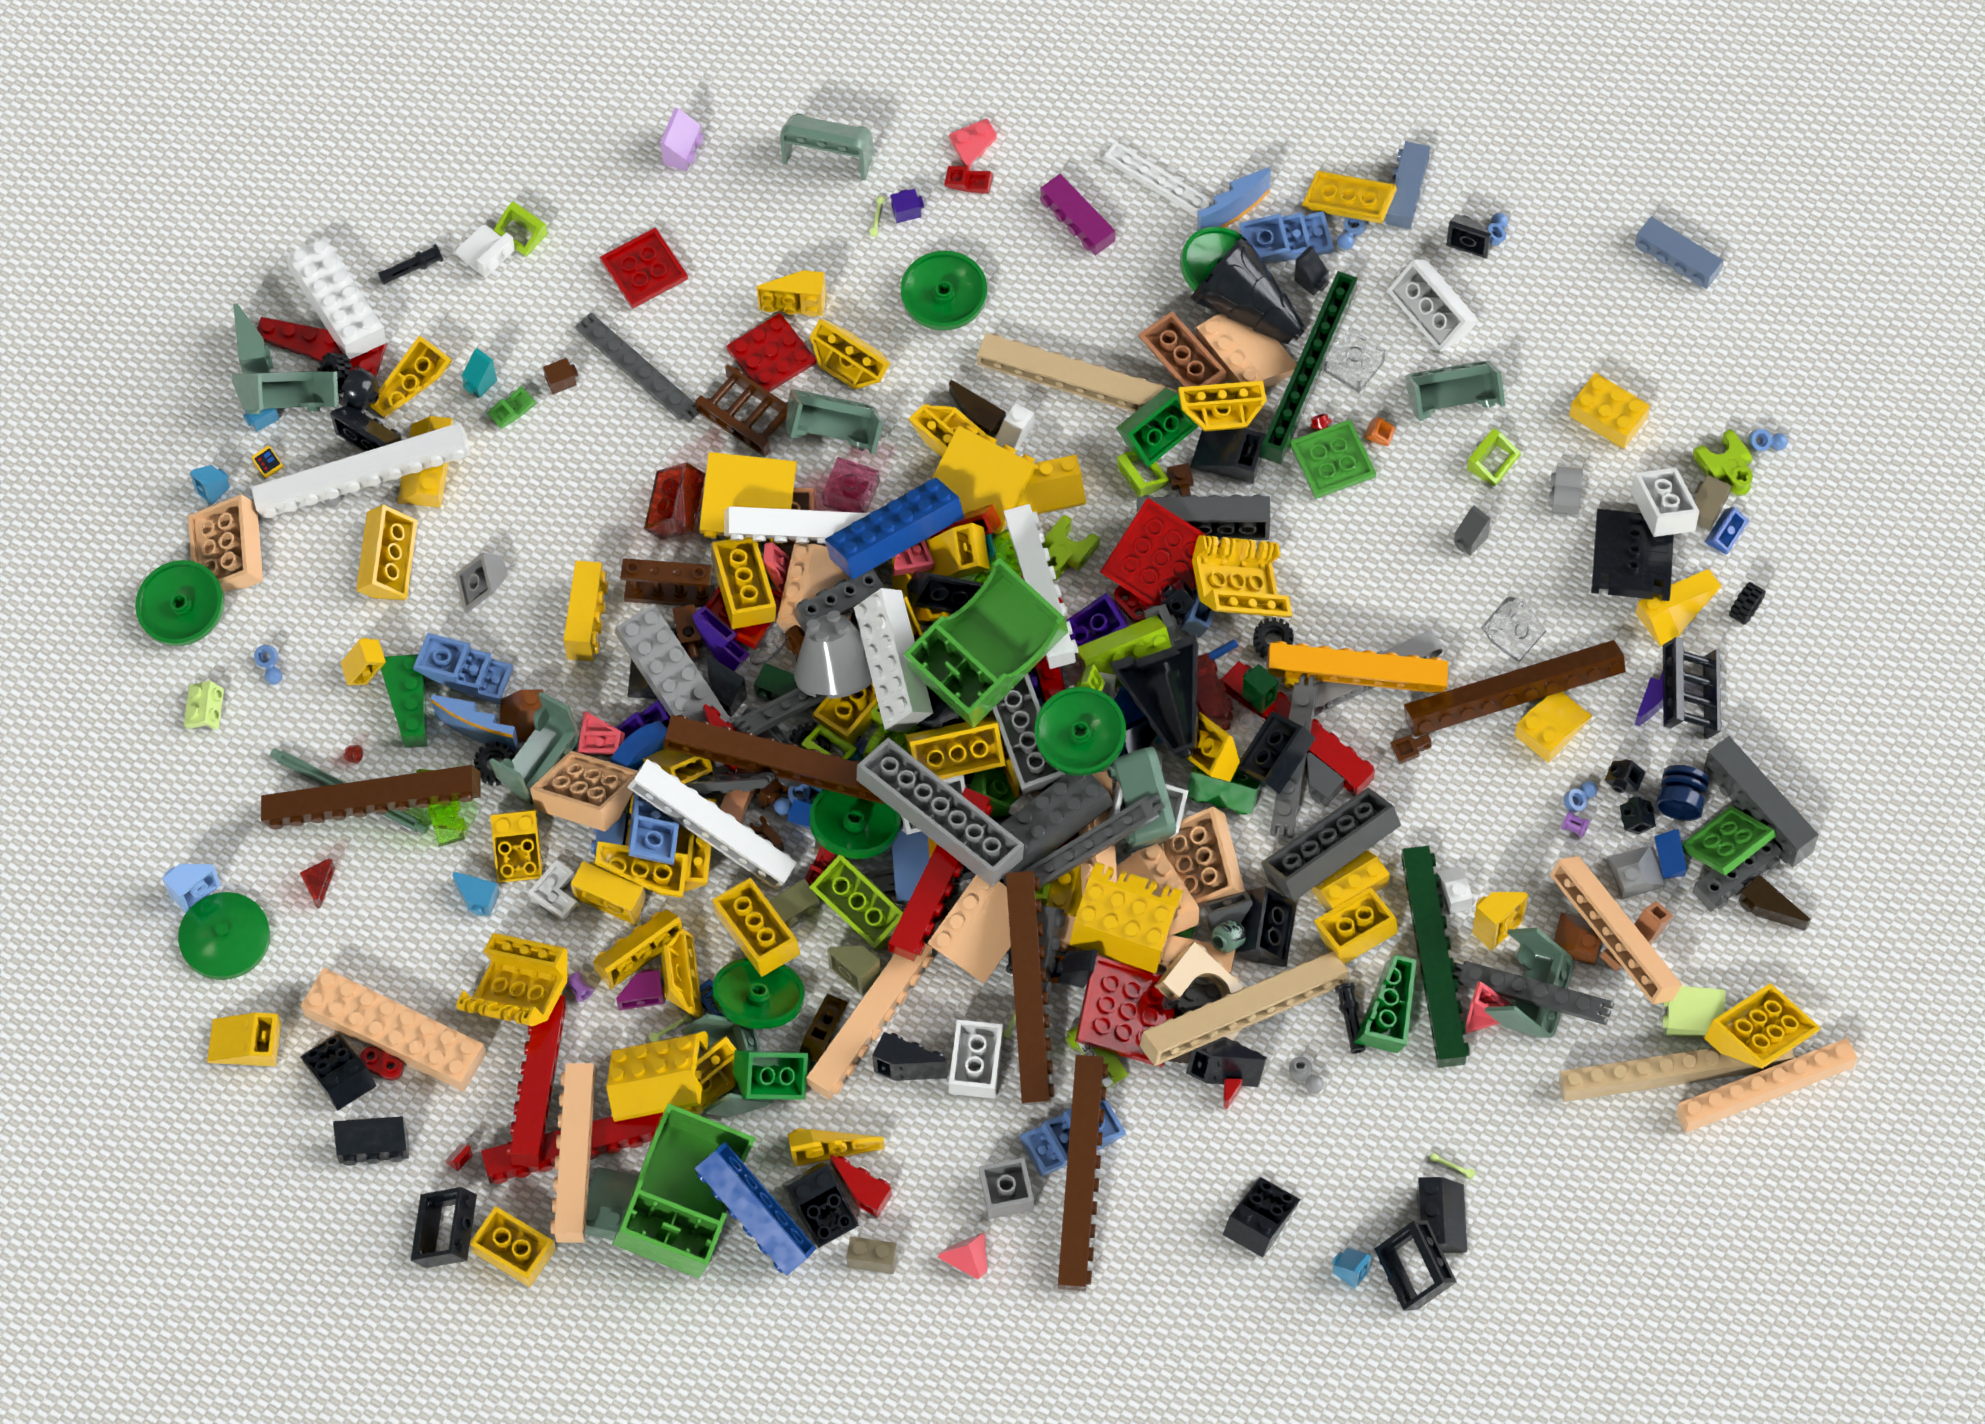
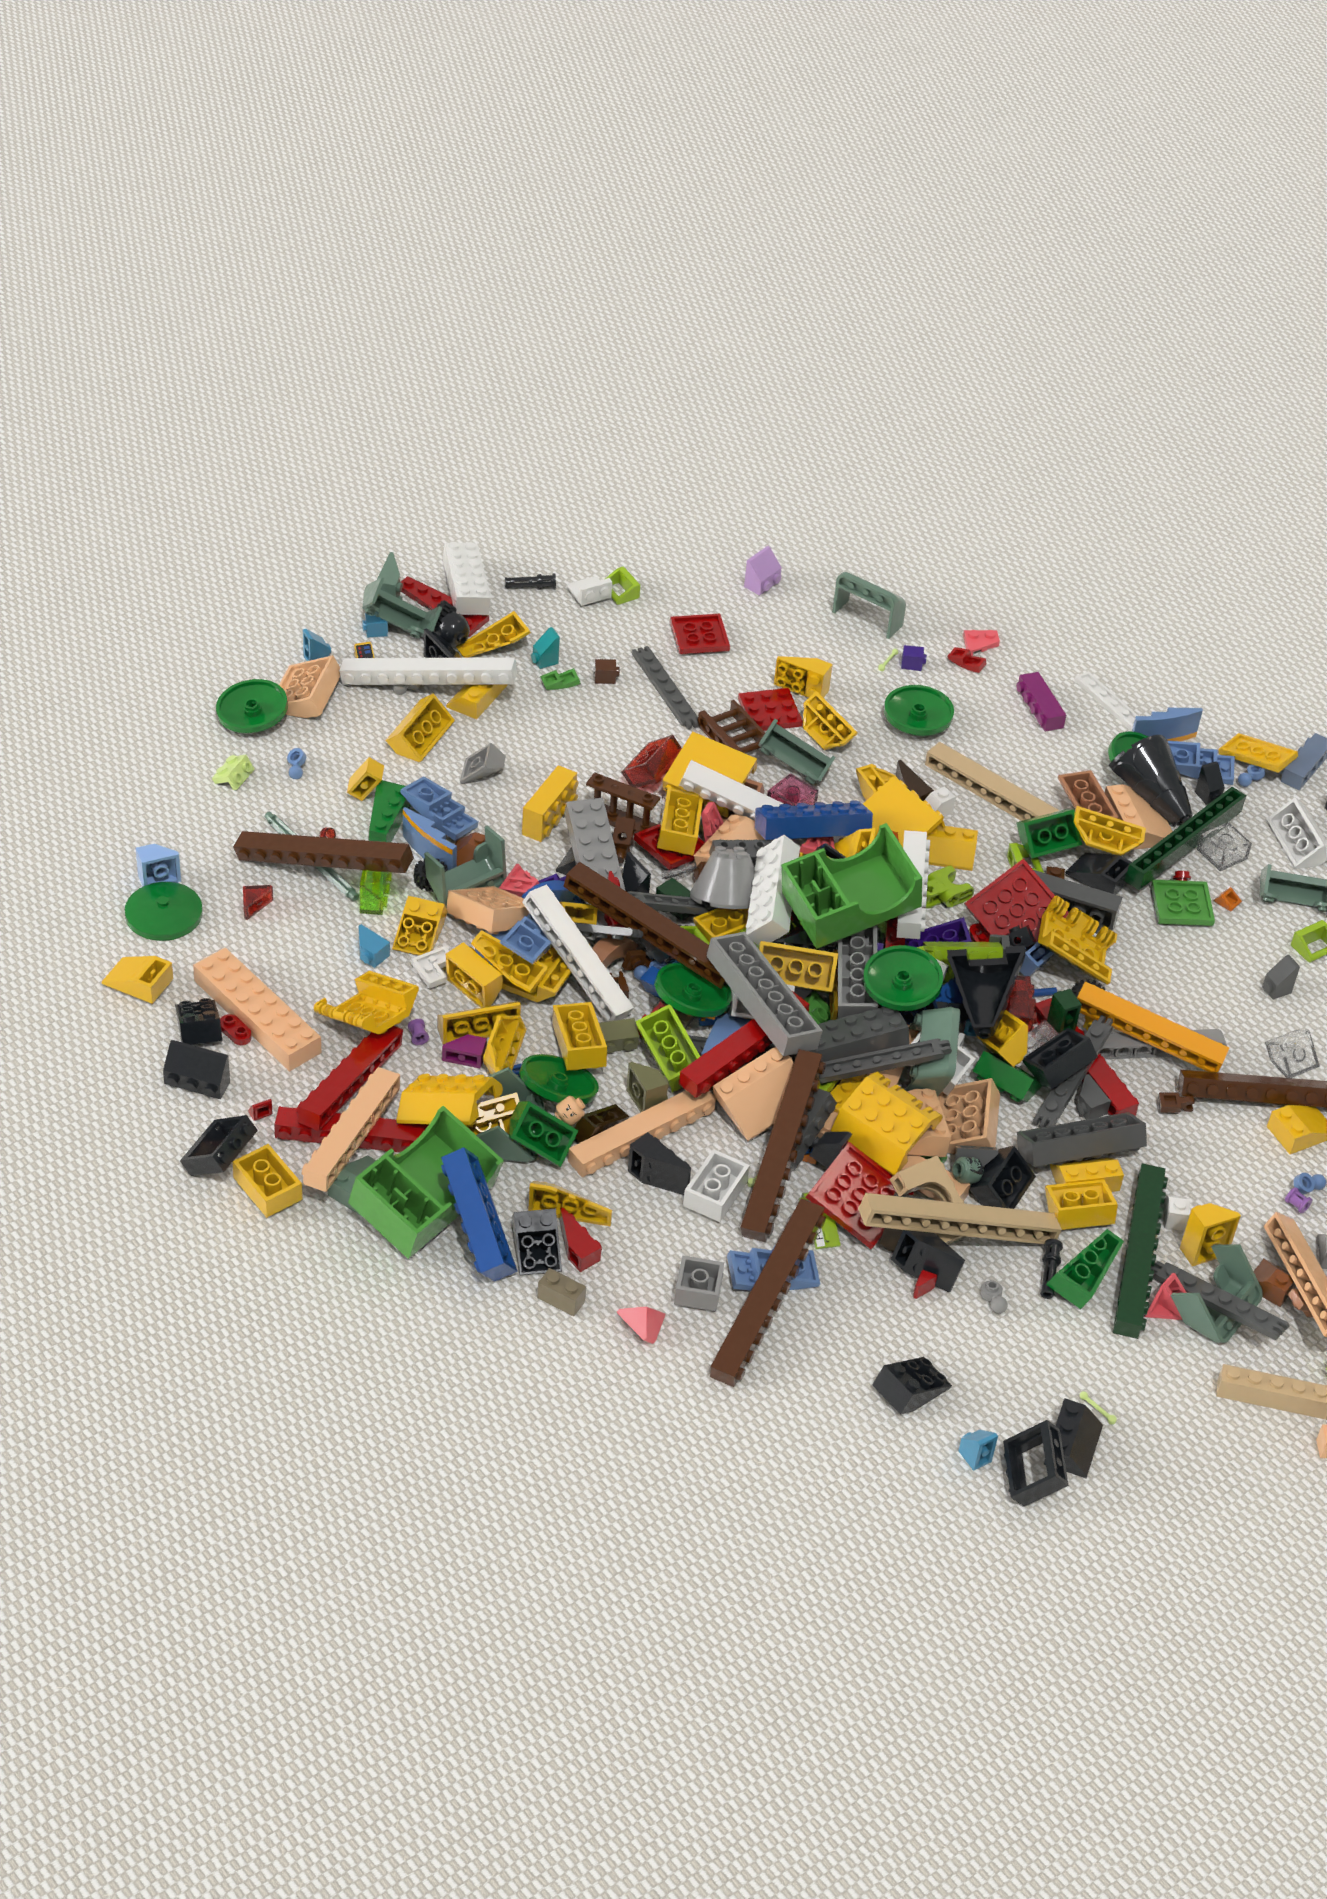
camera: 15 degrees right, 20 degrees down
dark purple slope [692,605,750,672] -> none
none -> light nougat head [555,1096,586,1126]

